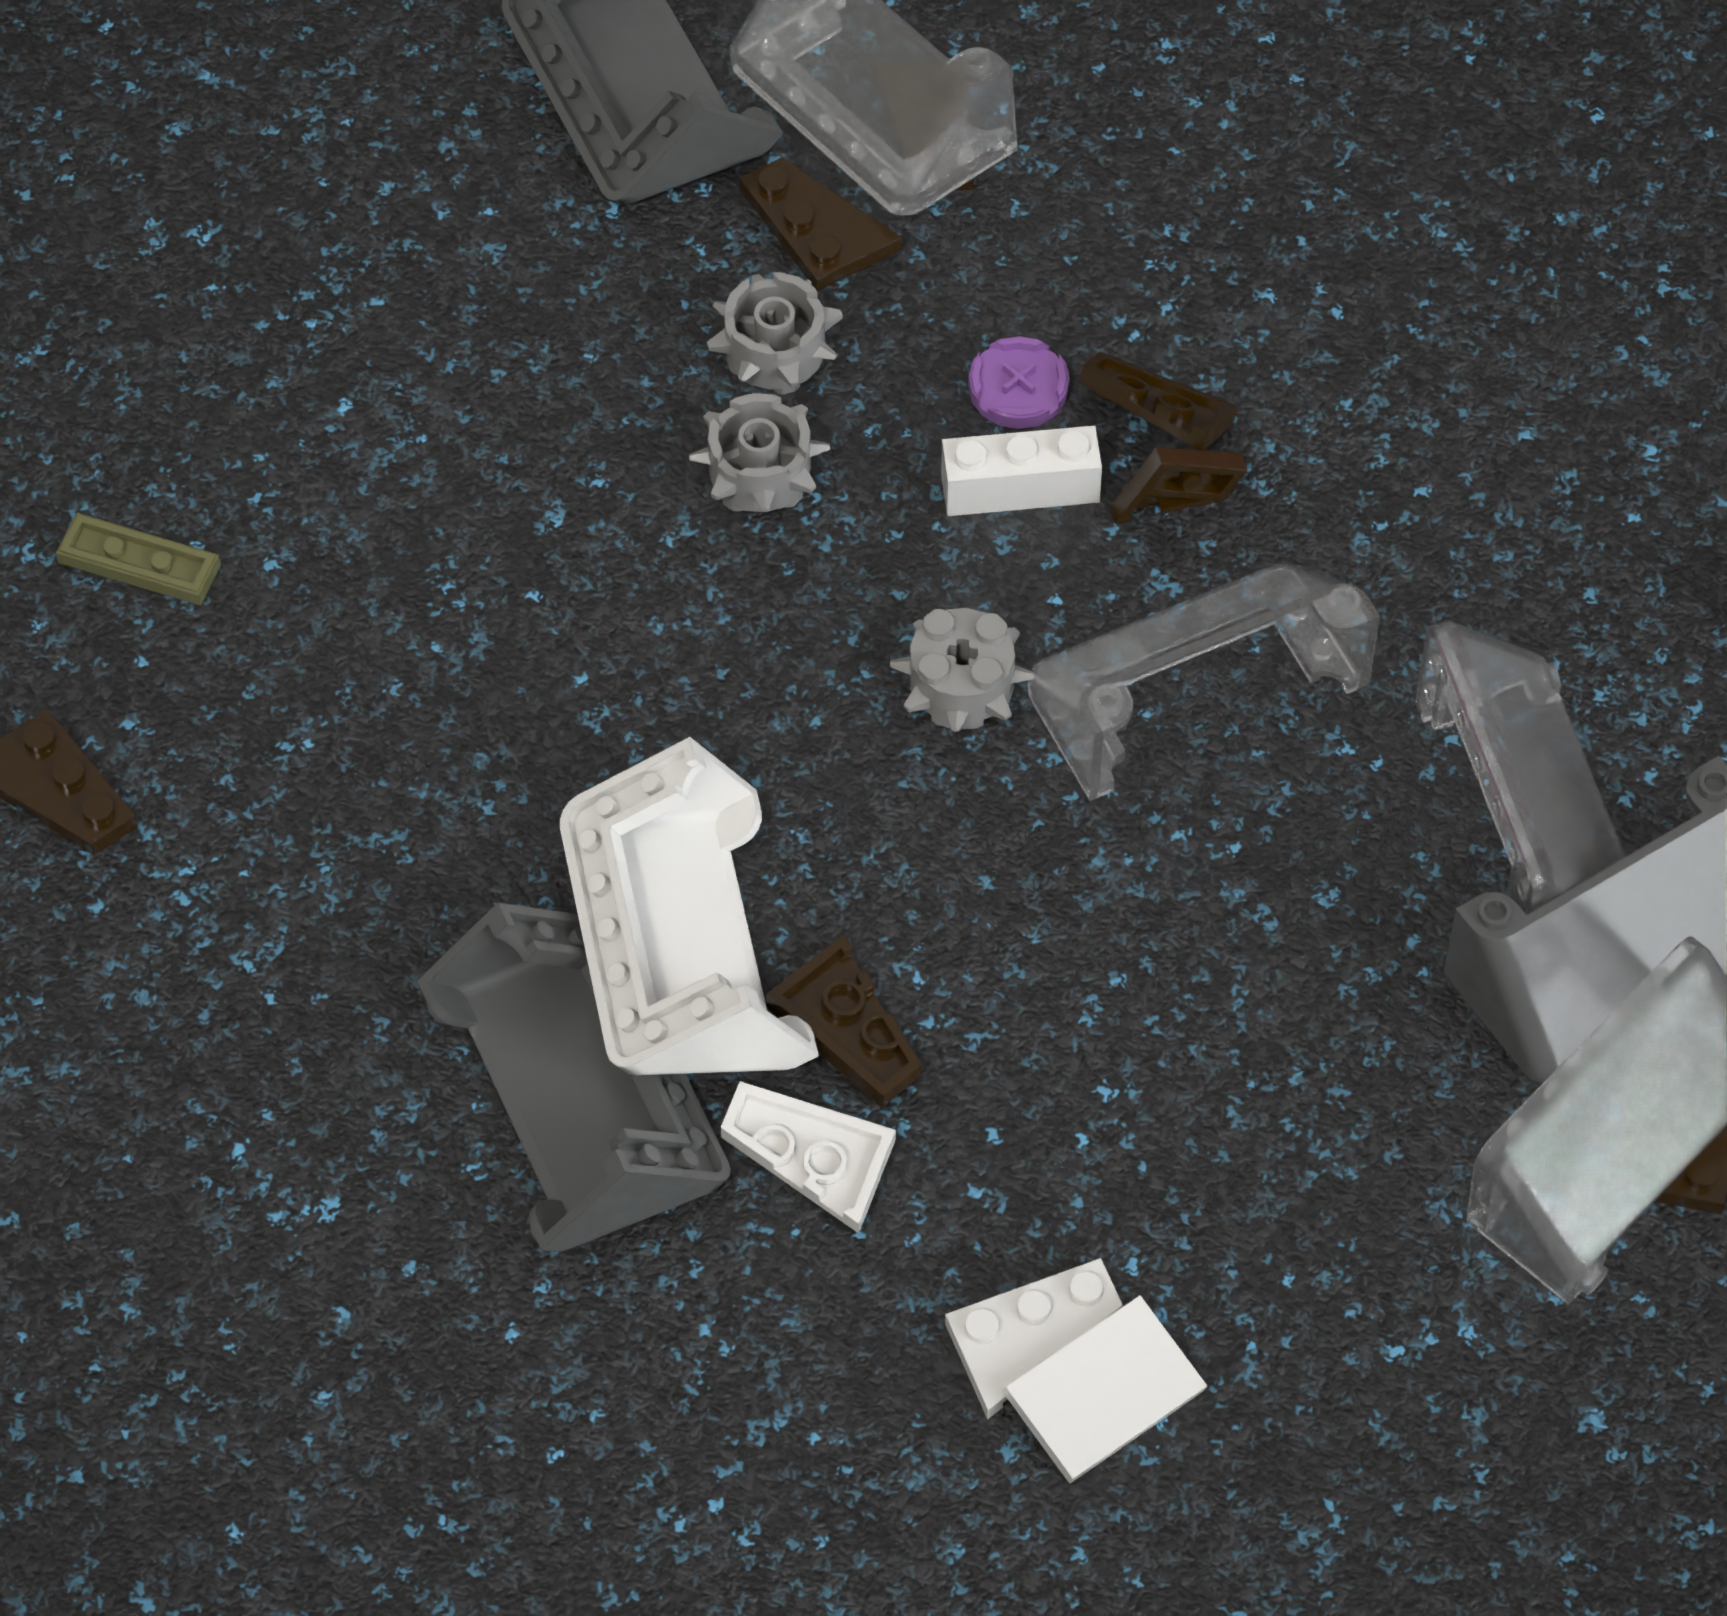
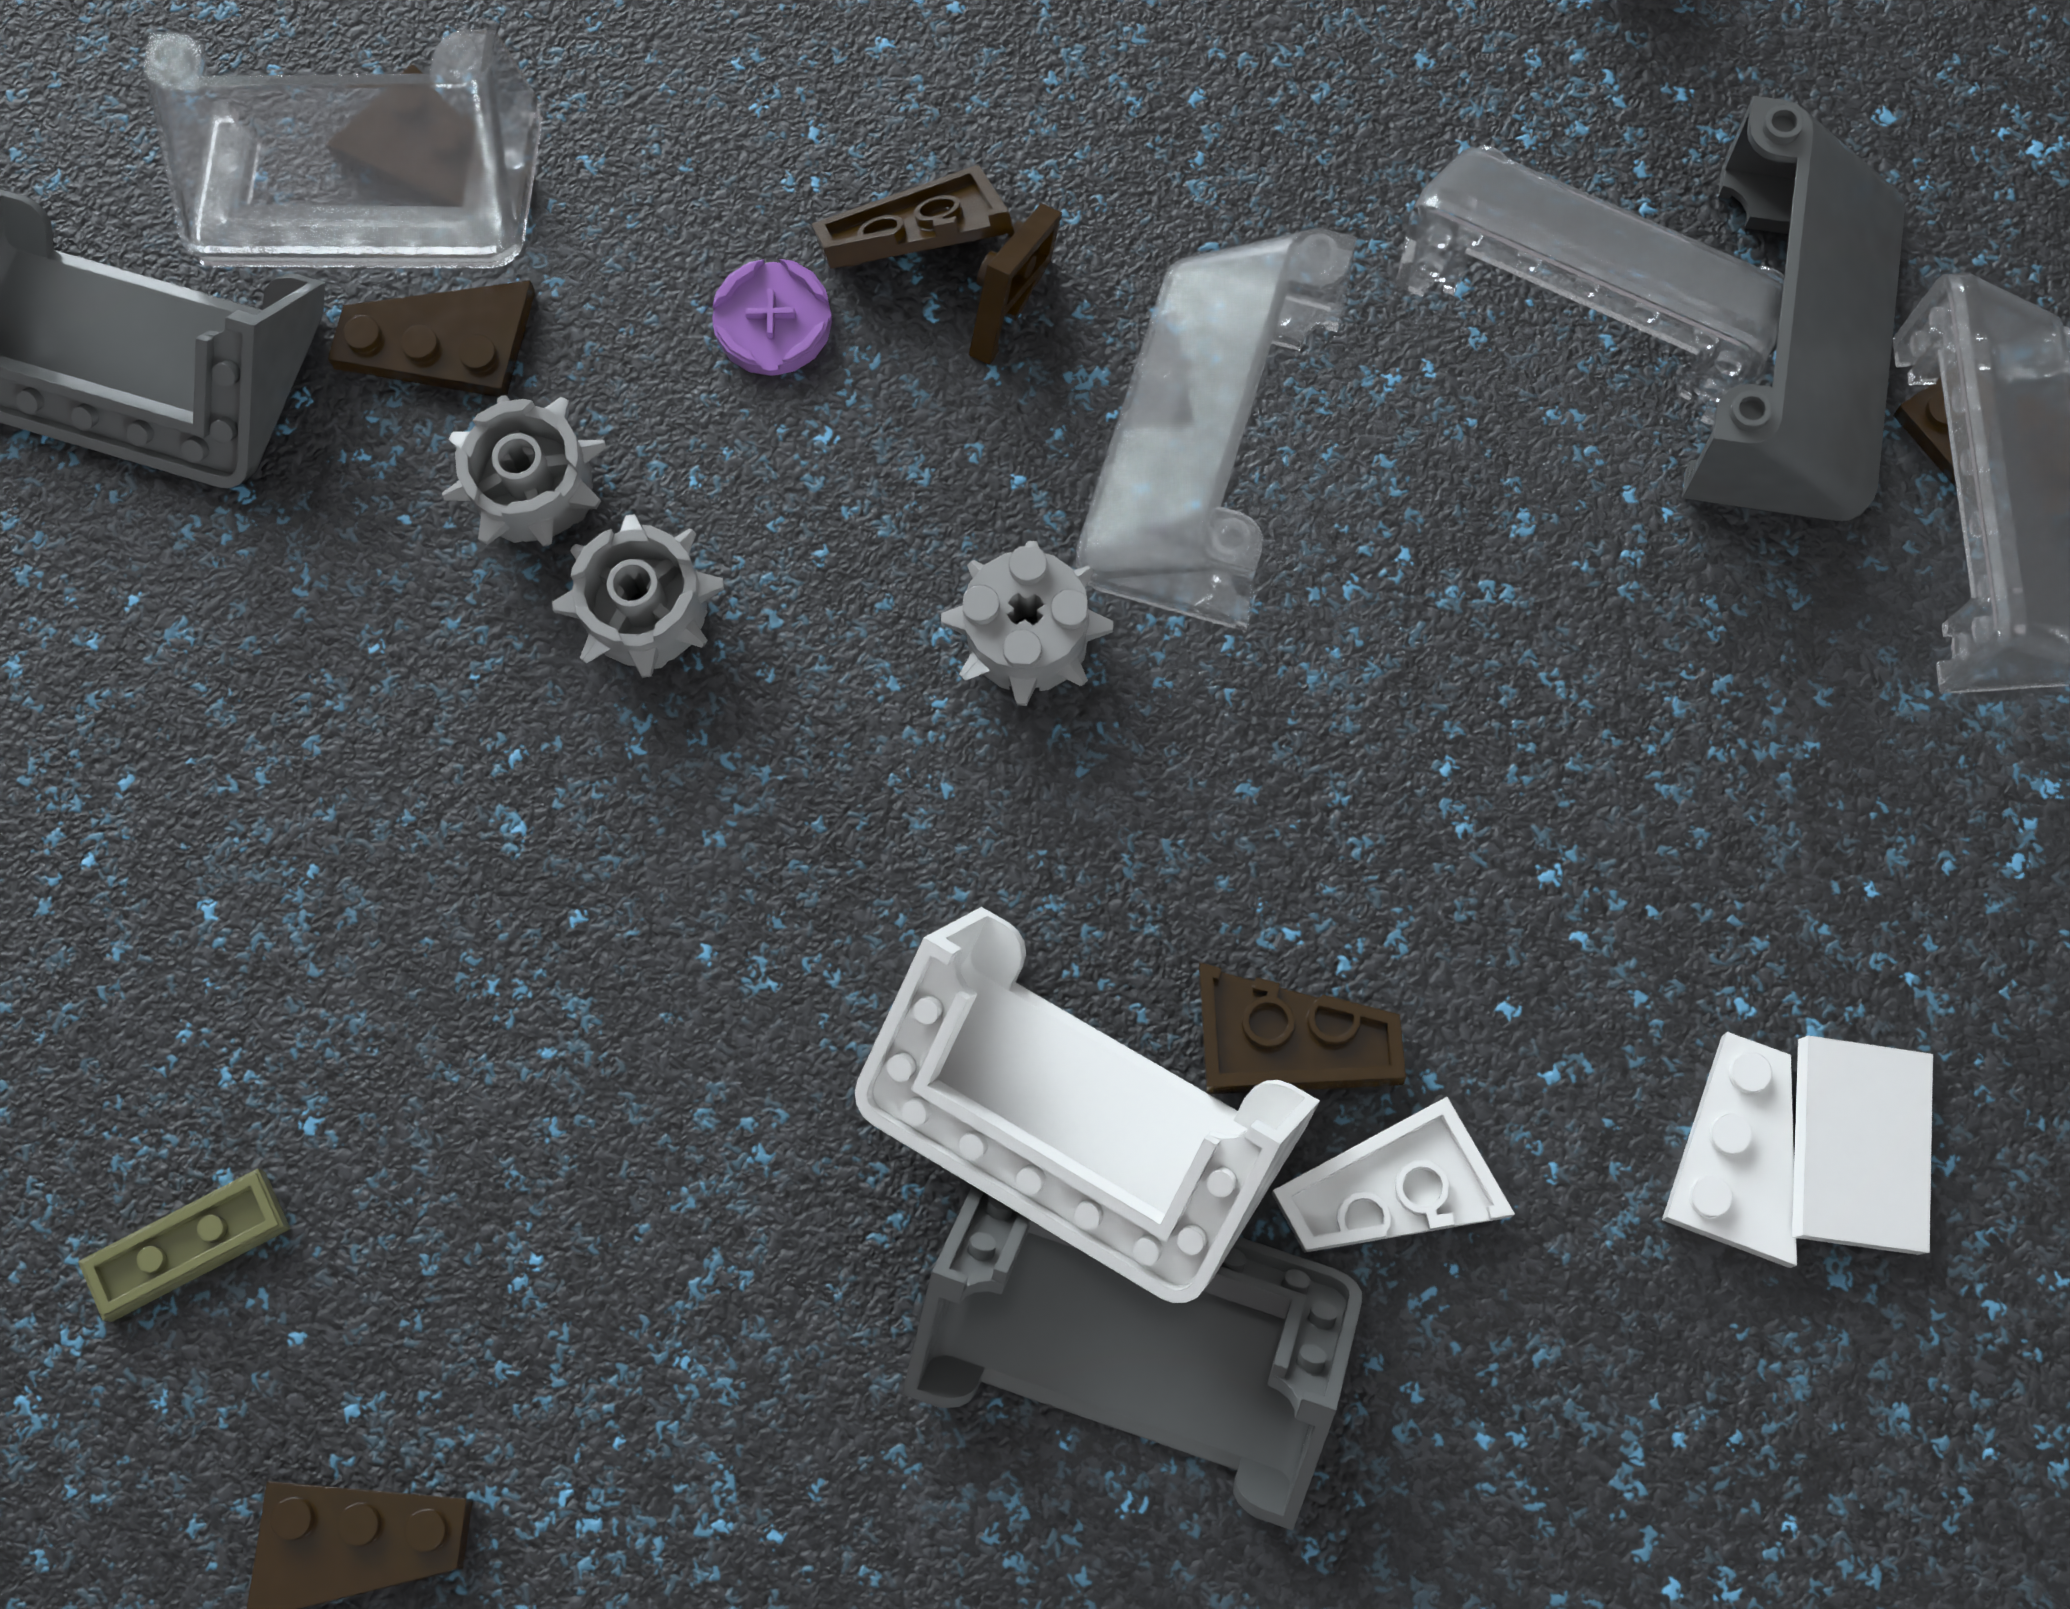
camera: 40 degrees left, 15 degrees up
white brick [941,426,1102,516] -> none

